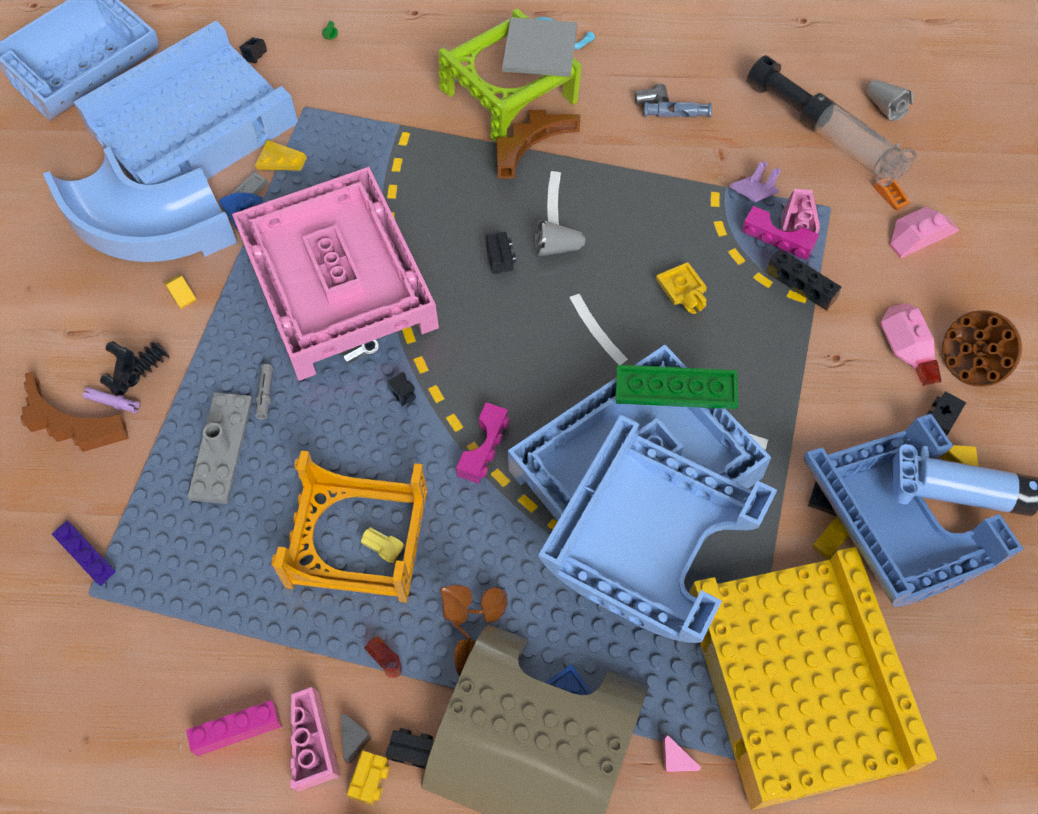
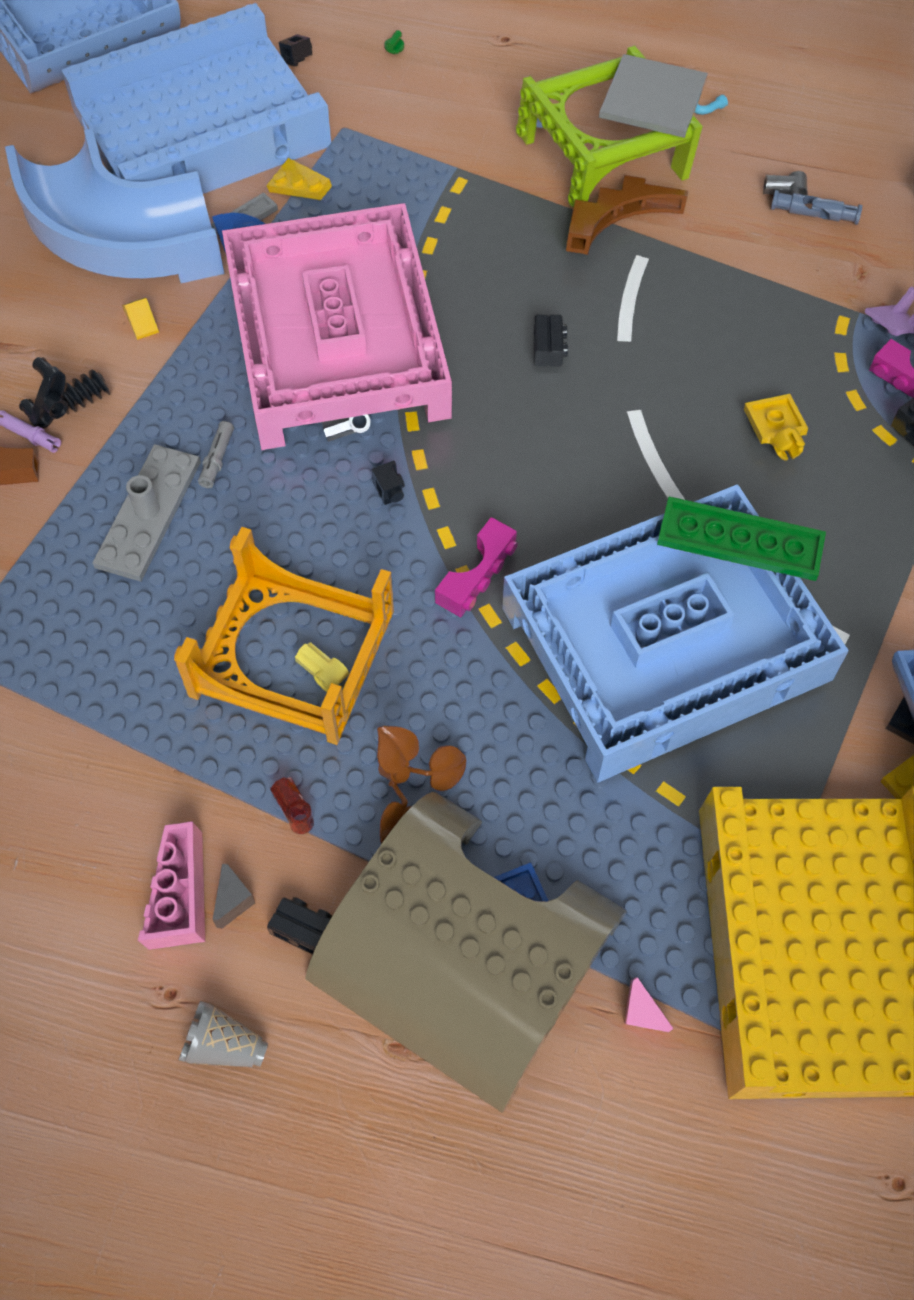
camera: 10 degrees right, 0 degrees up
dark pink brick [186,700,282,756] -> none
yellow brick [346,751,391,806] -> none
light grey cone [535,220,585,256] -> none
light blue slope [538,415,777,643] -> none

